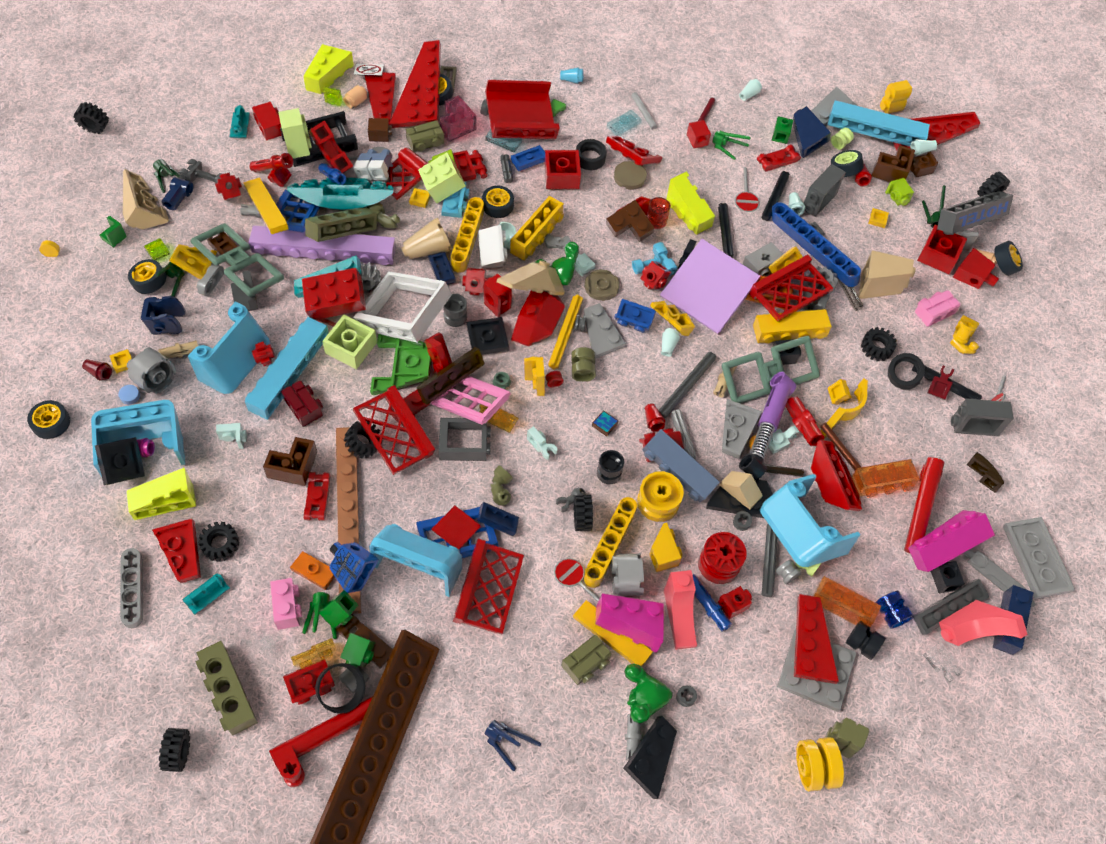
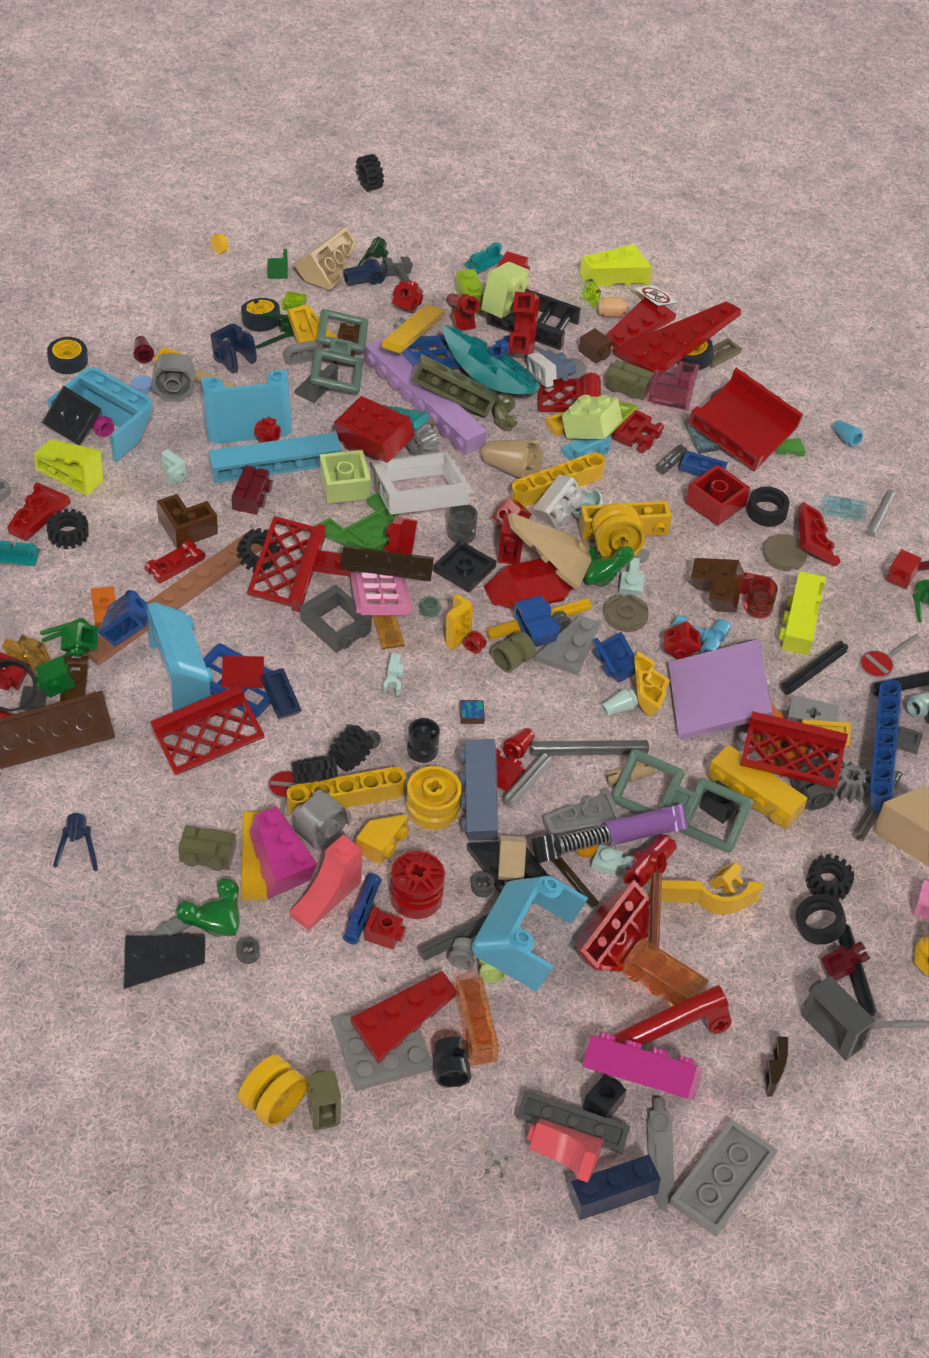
camera: 50 degrees right, 10 degrees down
bright pink brick [270,578,302,630] -> none
dark blue plate [428,252,456,285] -> none
black wheel [482,185,514,218] -> none
olive arm [490,465,513,506] -> none
clear blue wheel [875,590,914,629] -> none
none -> black tyre [291,755,338,784]
none -> lime brick [455,269,485,313]
none -> blue brick [513,595,560,647]
none -> yellow wheel [592,503,645,557]

